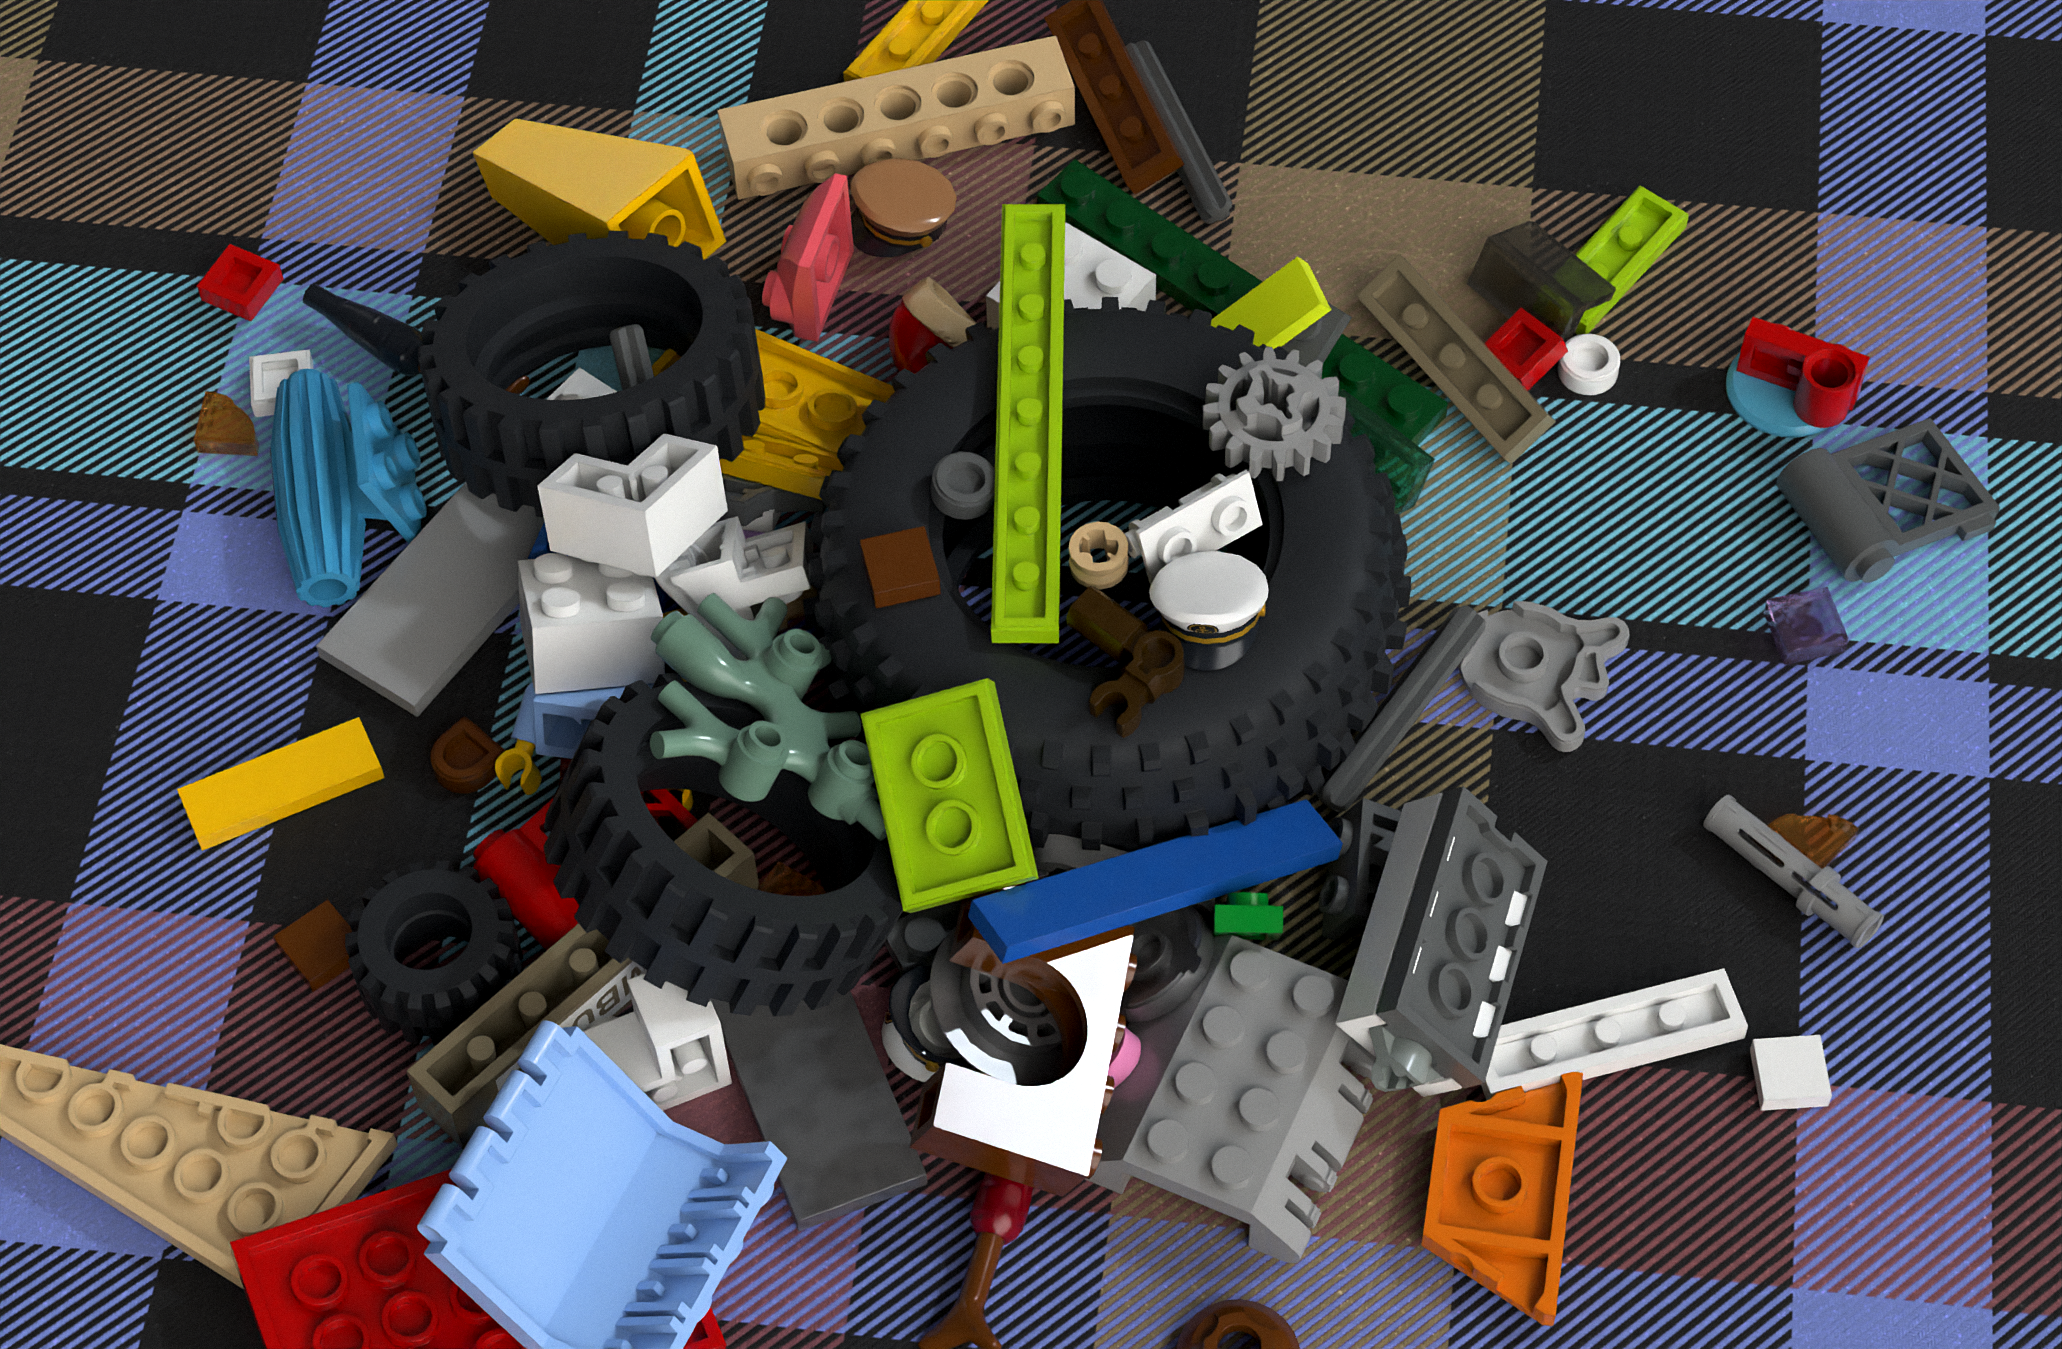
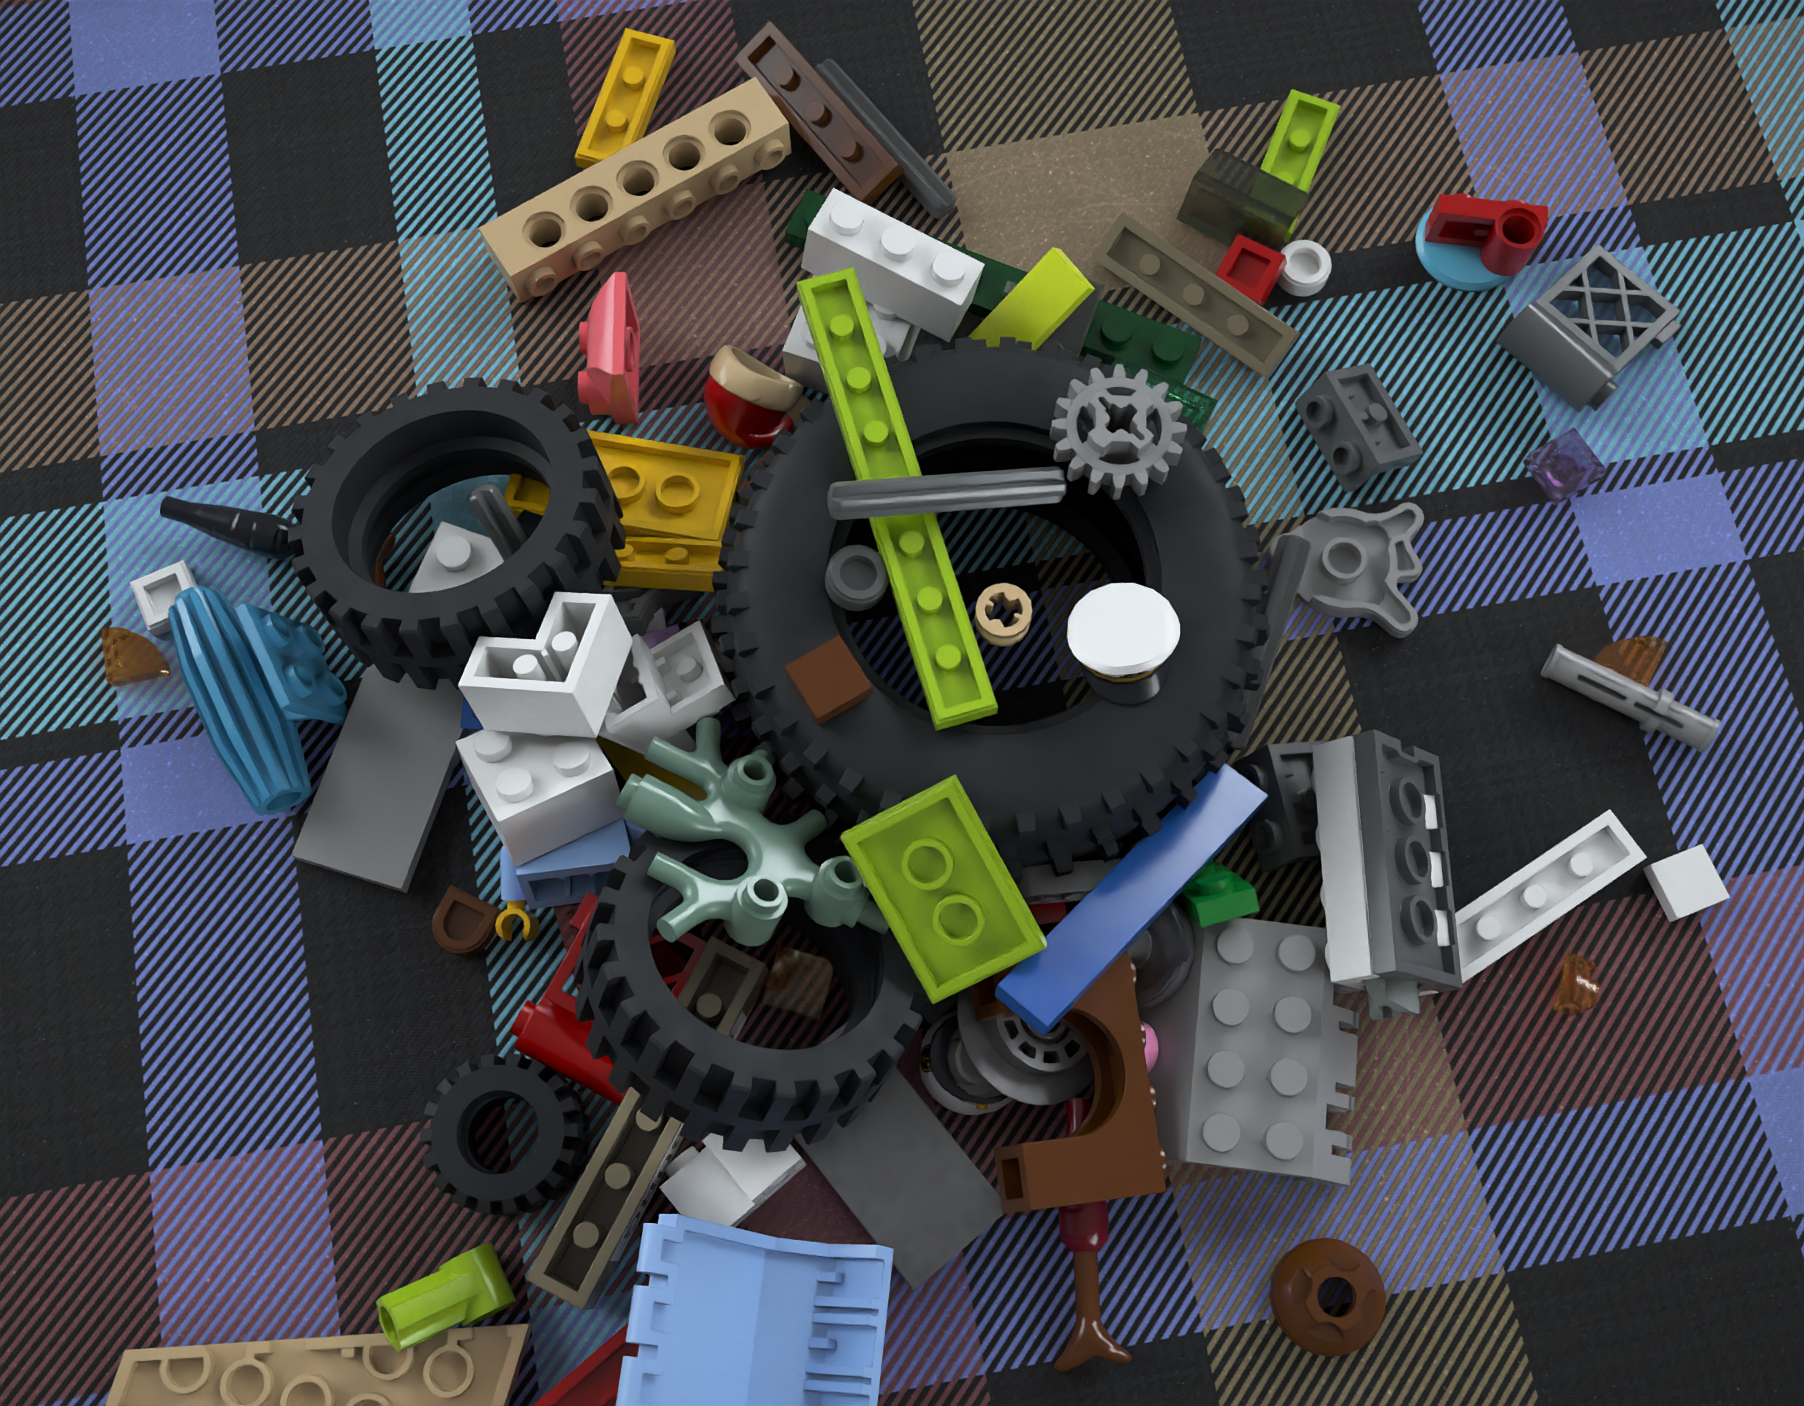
camera: 20 degrees left, 15 degrees up
yellow tile [177,717,385,851] -> none
red plate [197,244,284,321] -> none
reddish brown tile [273,899,352,992] -> none
yellow slope [472,119,726,260] -> none
medium nougat piece [850,158,957,257] -> none
dark brown bar [1066,586,1185,738] -> none
white hinge [1124,470,1263,584] -> none
orange wing [1421,1072,1583,1326] -> none
none -> lime piece [376,1243,516,1353]
none -> white brick [801,188,985,342]
none -> dark grey axle [827,466,1067,520]
none -> dark grey bracket [1295,363,1424,492]
none -> clear orange tile [1553,952,1599,1016]

